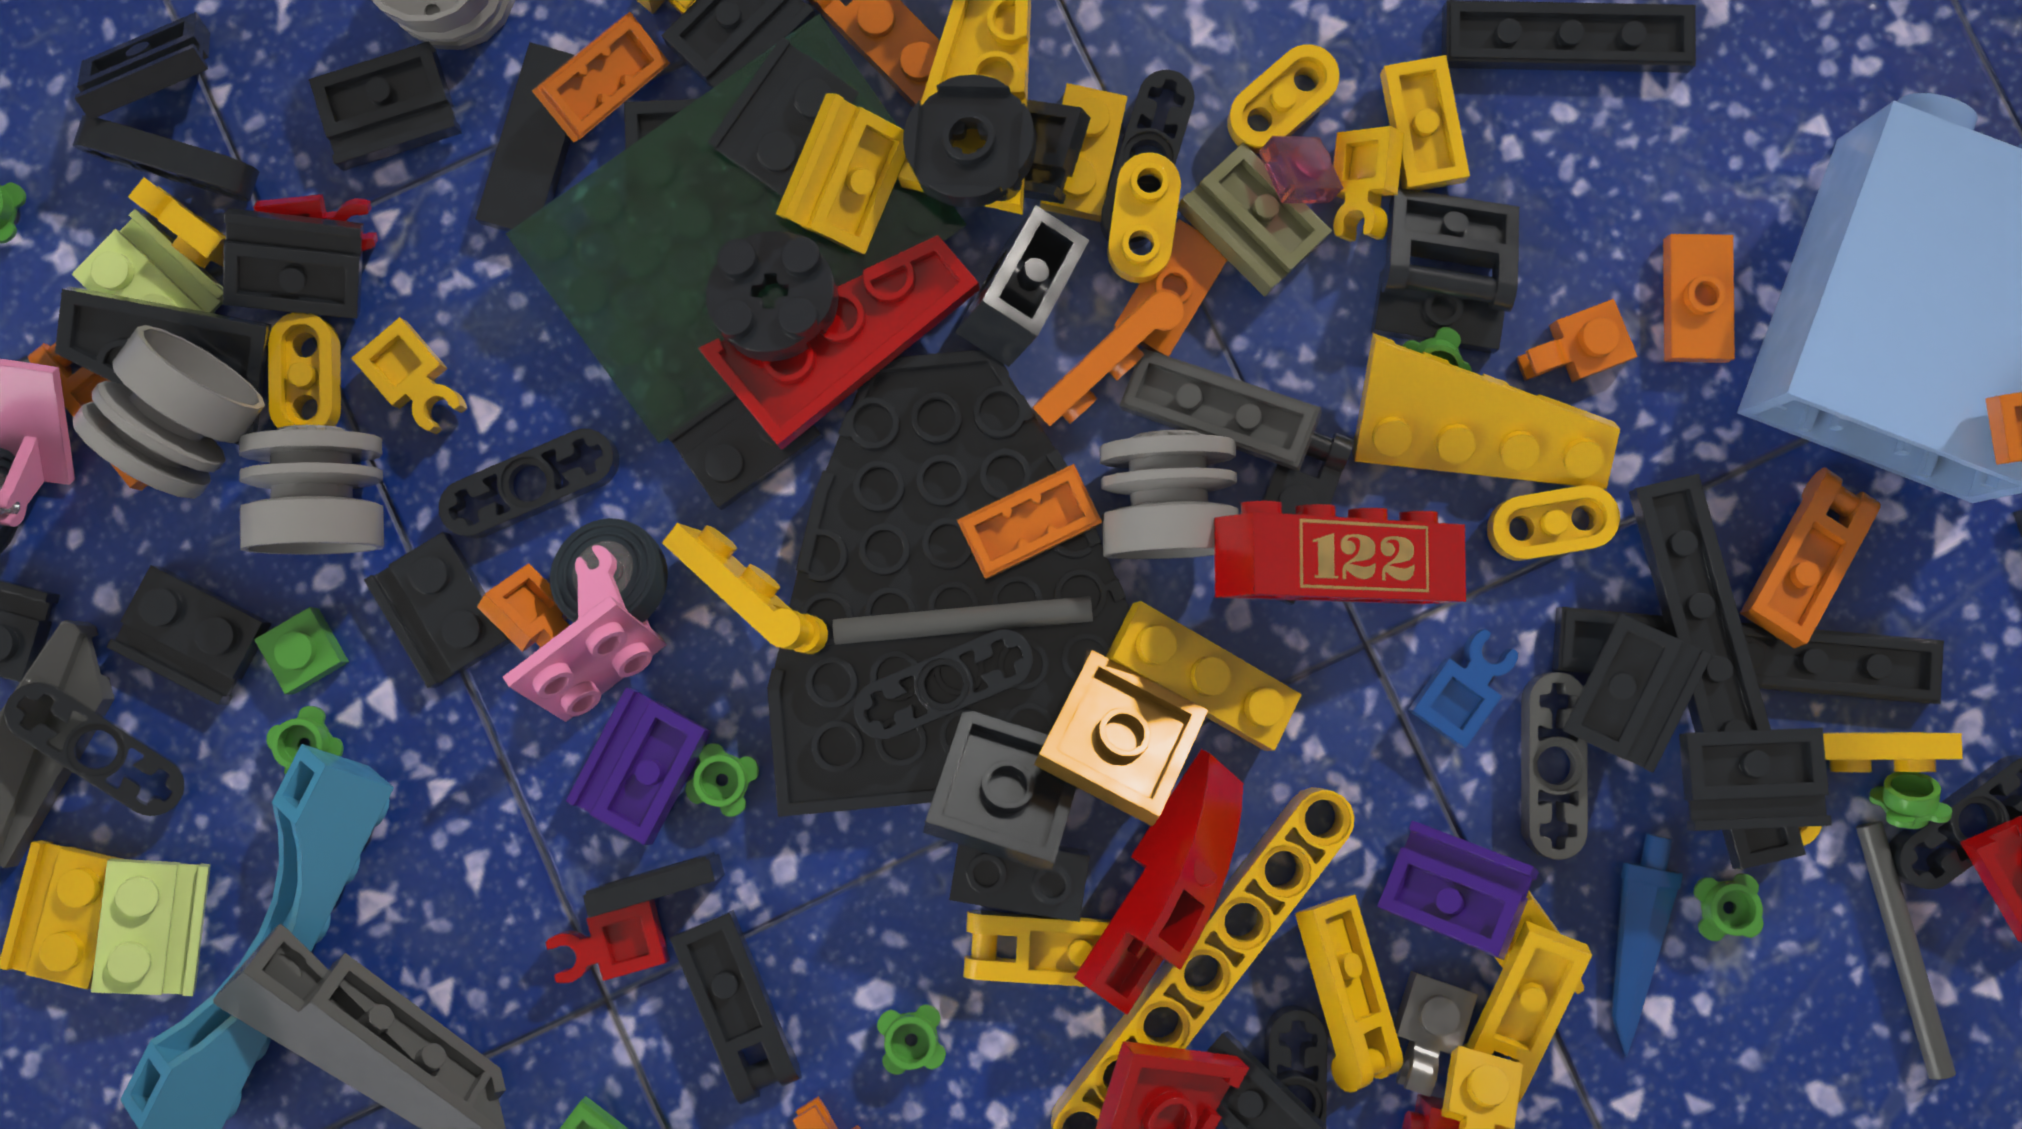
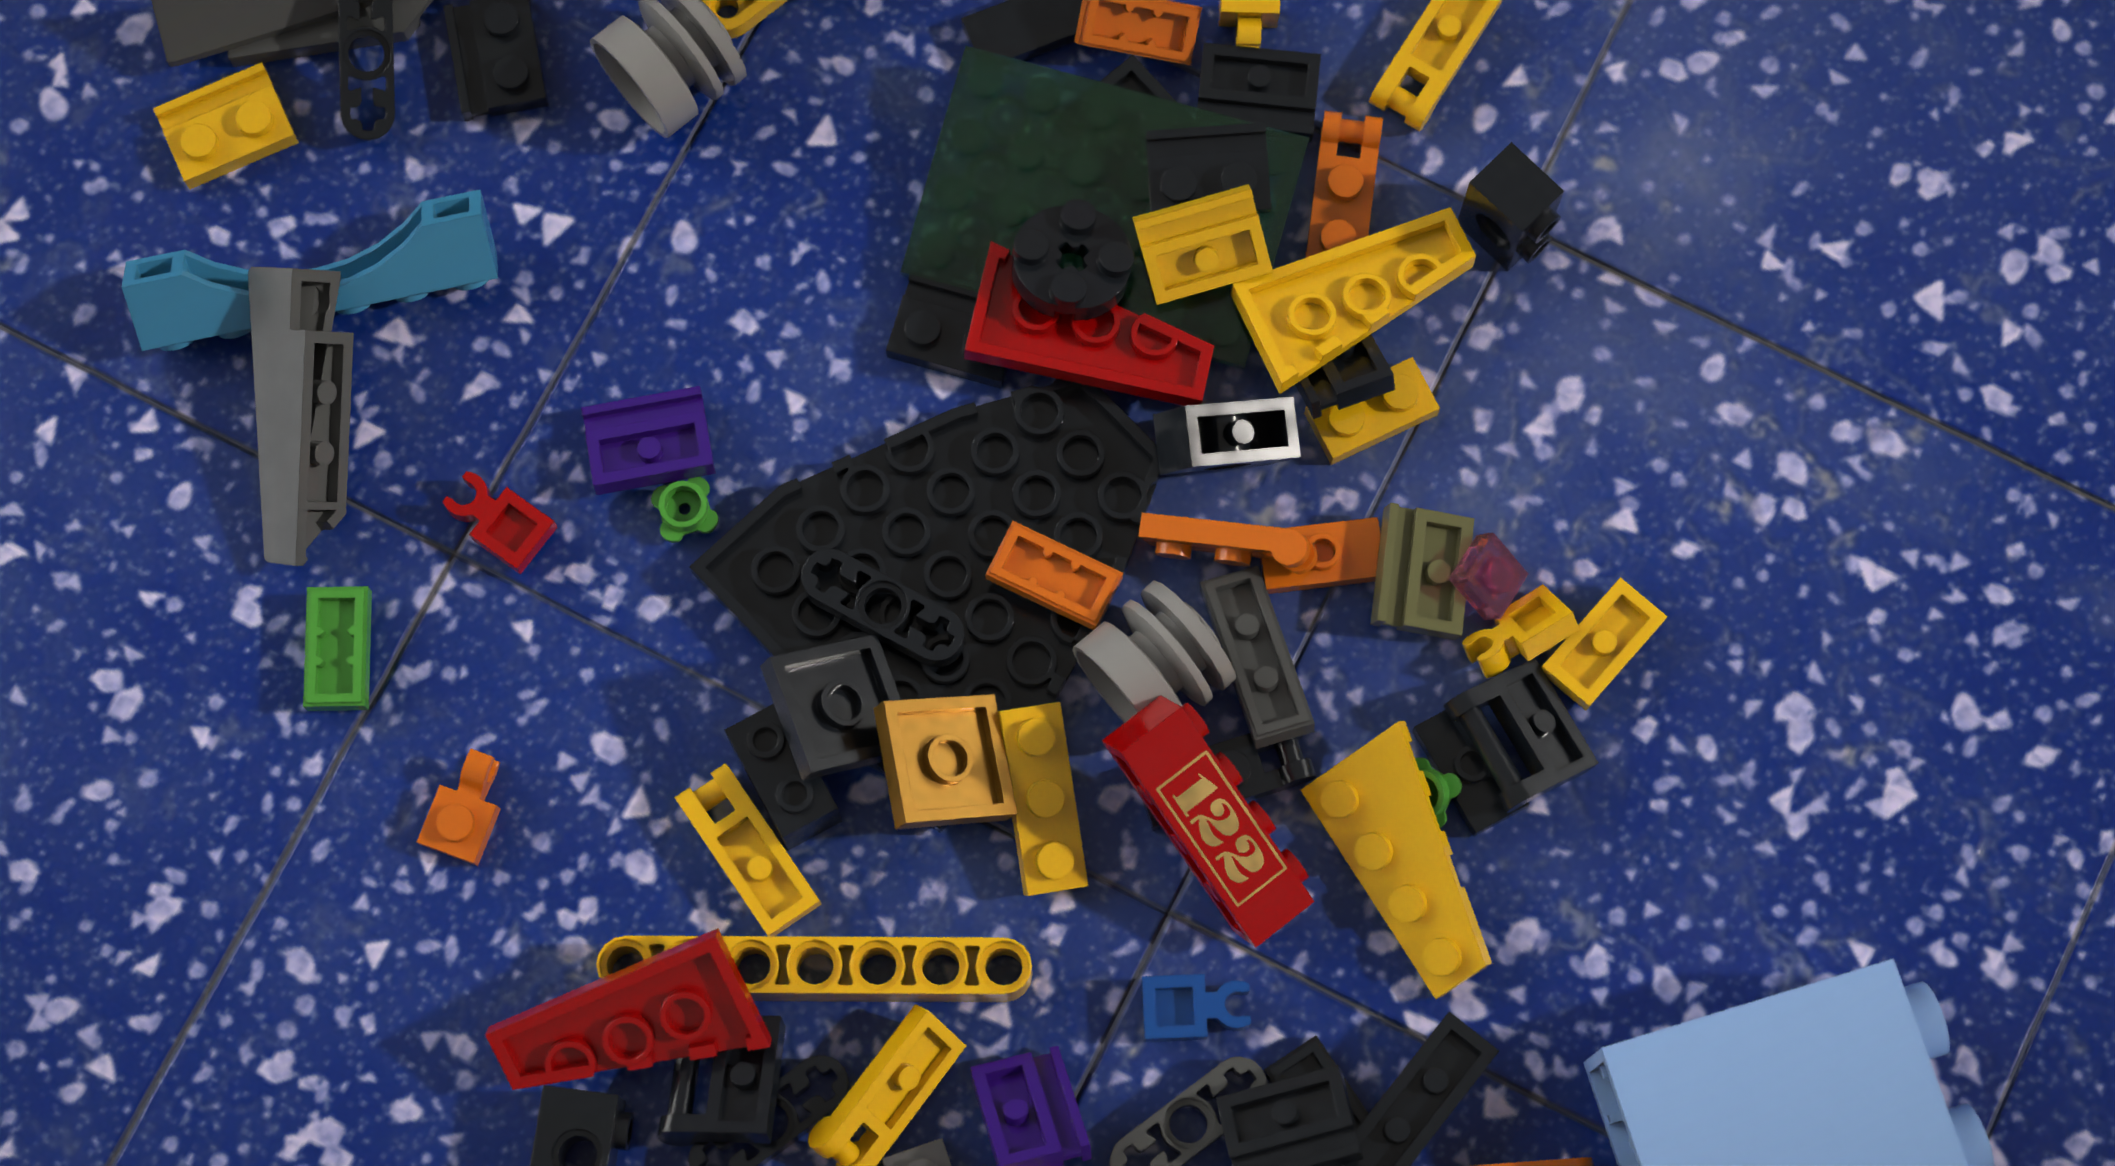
camera: 50 degrees right, 10 degrees down
yellowish green plate [91,858,211,996] -> none
bright green plate [254,607,349,694] -> none
bright green plate [266,706,344,775] -> none
yellow plate [351,317,467,435] -> none
black plate [364,532,512,688] -> none
black beam [439,428,619,539] -> none
orange plate [477,563,570,652] -> none
bright pink plate [503,518,668,722] -> none
black tile [583,852,725,918] -> none
yellow plate [662,523,828,654] -> none
black plate [670,910,802,1104] -> none
dark grey bar [833,596,1093,645] -> none
bright green plate [877,1004,946,1075] -> none
black plate [903,75,1036,208] -> none
red slope [1074,749,1243,1015] -> none
black beam [1100,69,1195,250] -> none
yellow plate [1107,152,1181,283] -> none
yellow plate [1227,44,1340,154] -> none
black tile [1442,0,1696,73] -> none
yellow plate [1487,485,1620,561] -> none
orange plate [1515,299,1638,383] -> none
orange plate [1663,234,1735,363] -> none

